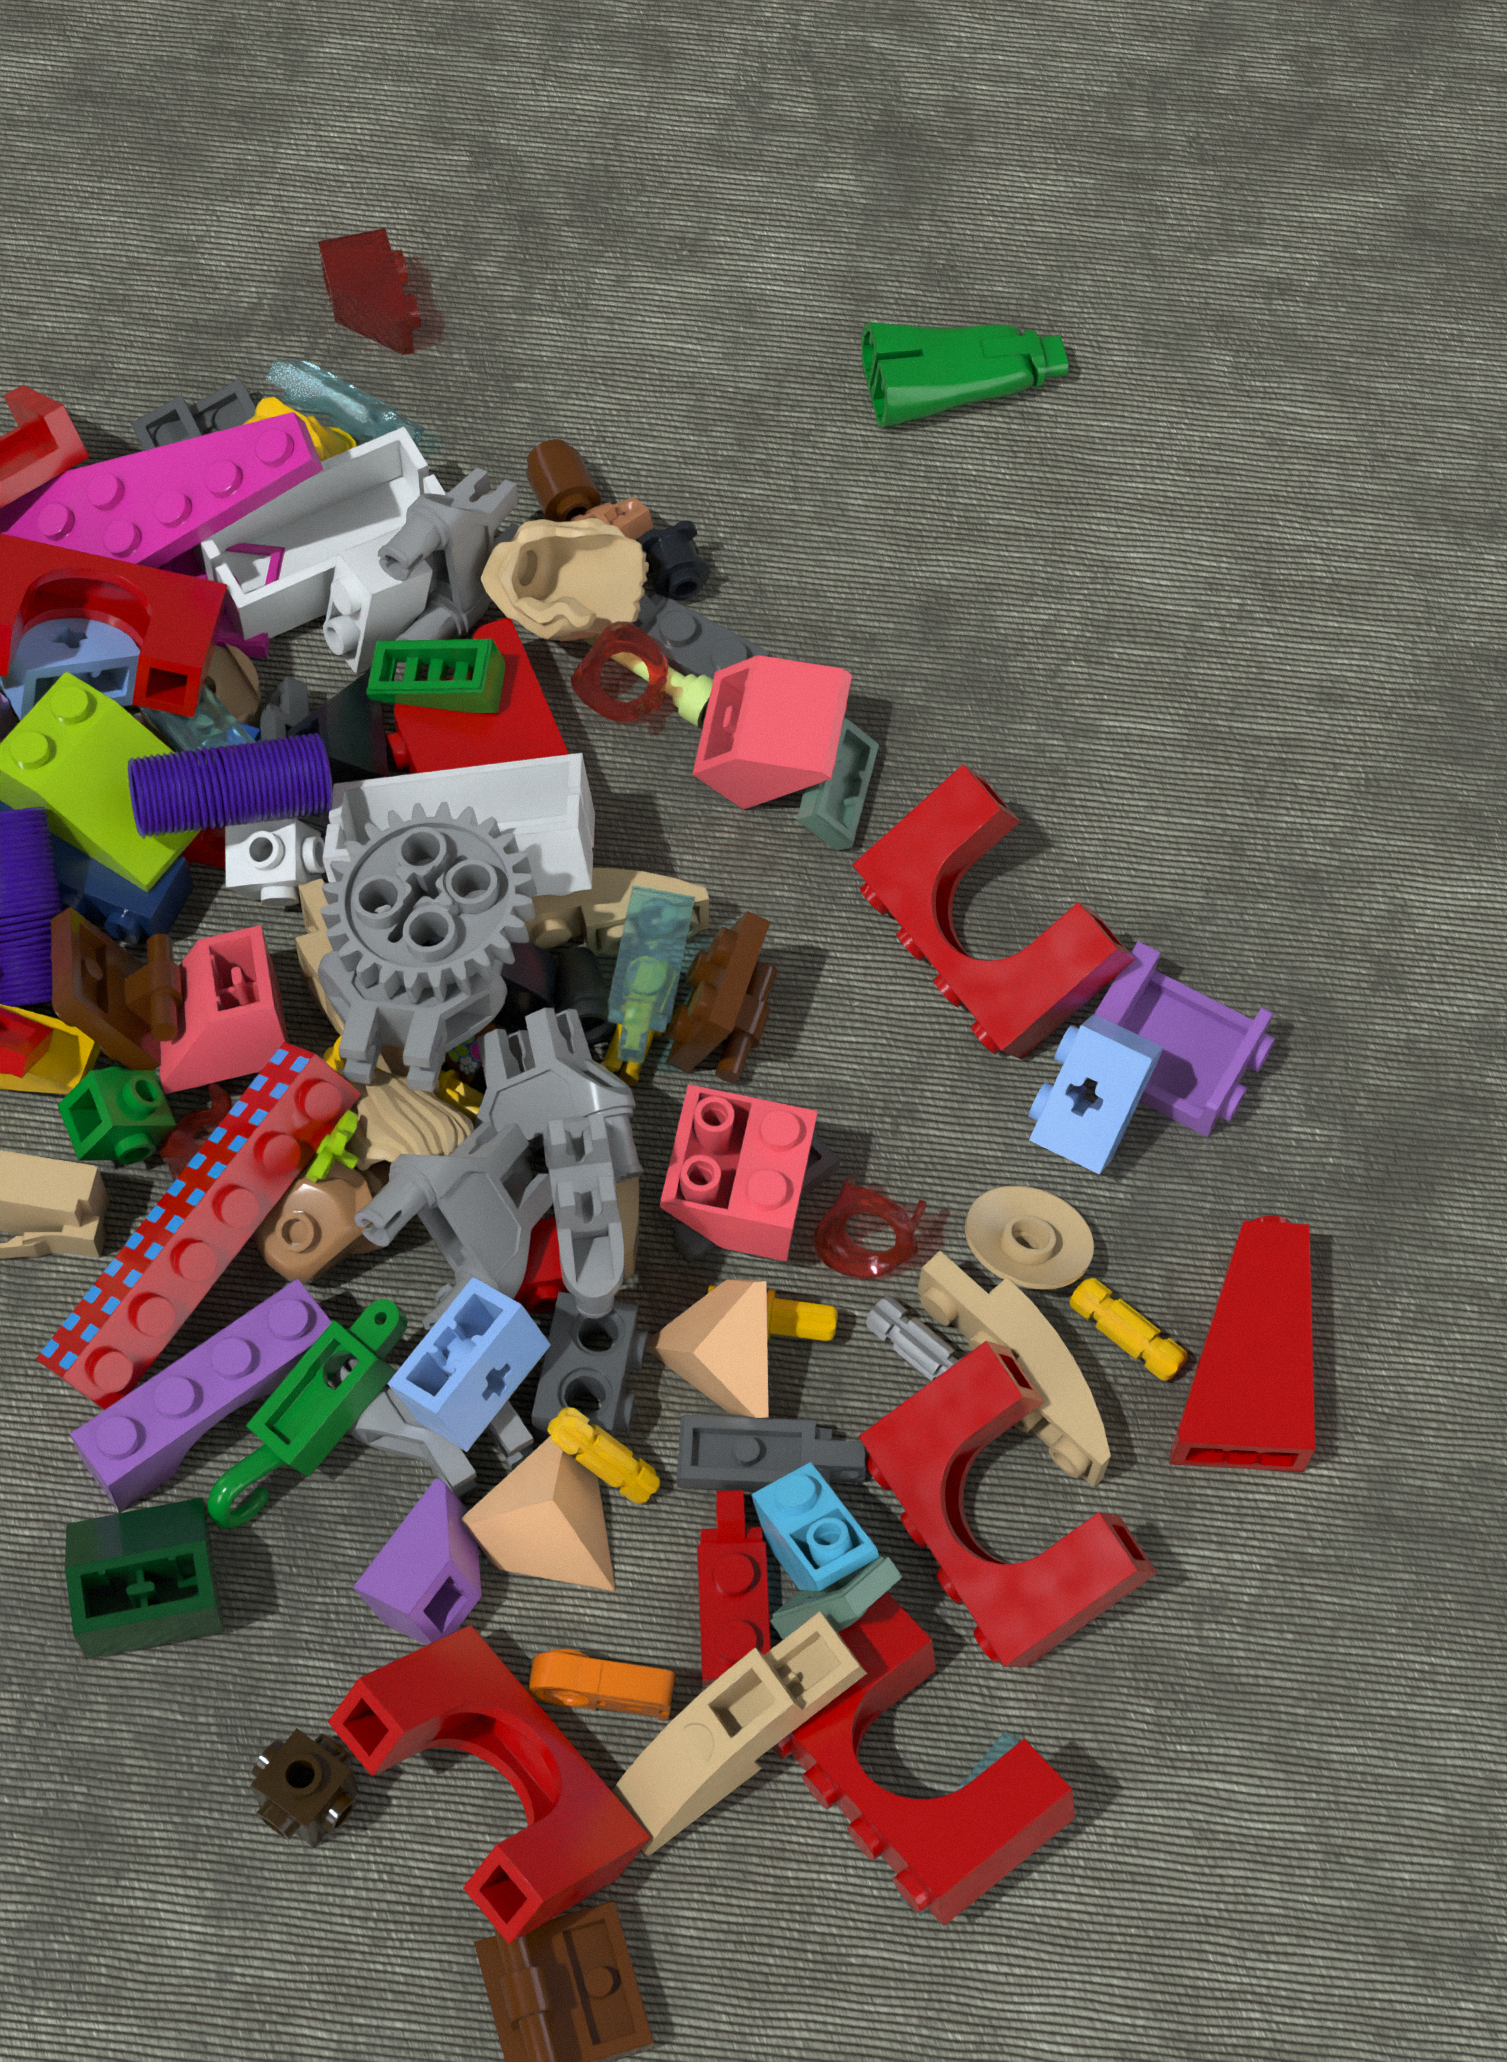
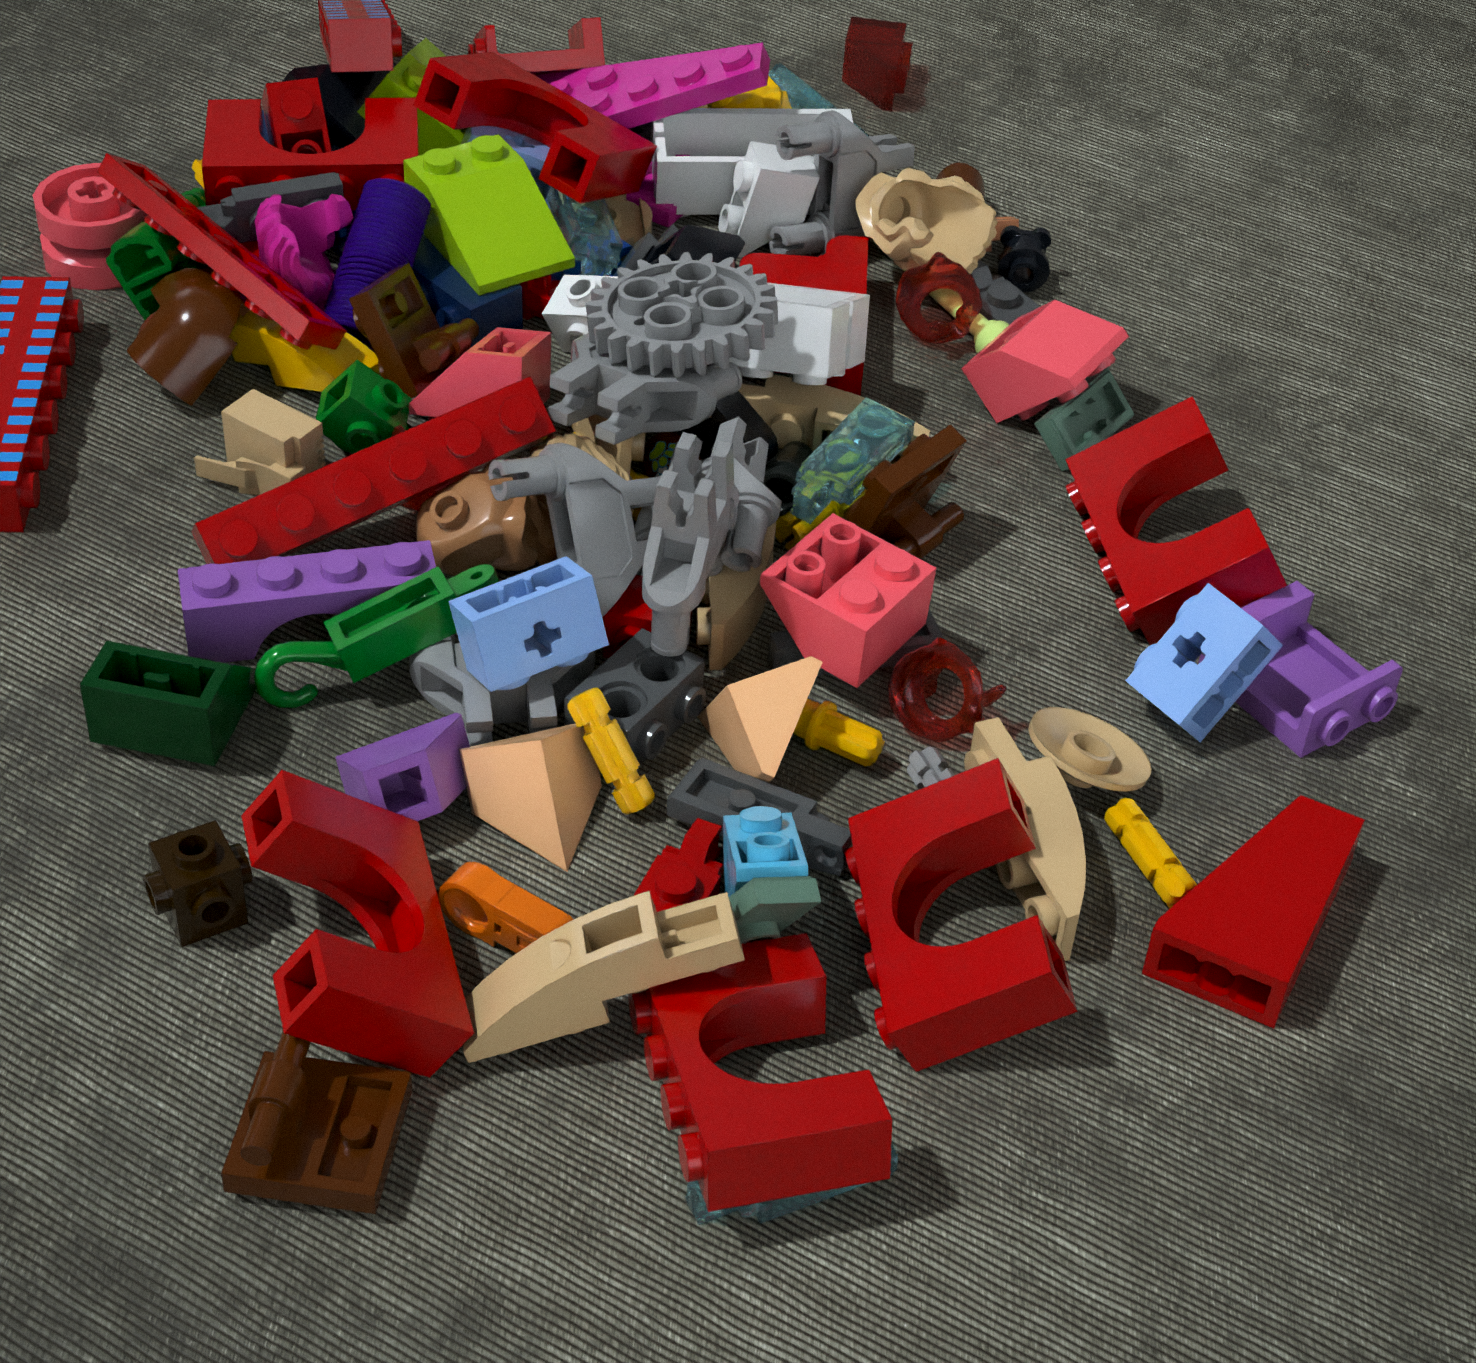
camera: 25 degrees right, 20 degrees down
dark purple piece [128,733,333,839] -> none
lime plant [305,1110,359,1183] -> none
green slope [366,639,506,713] -> none
green piece [861,322,1068,428] -> none

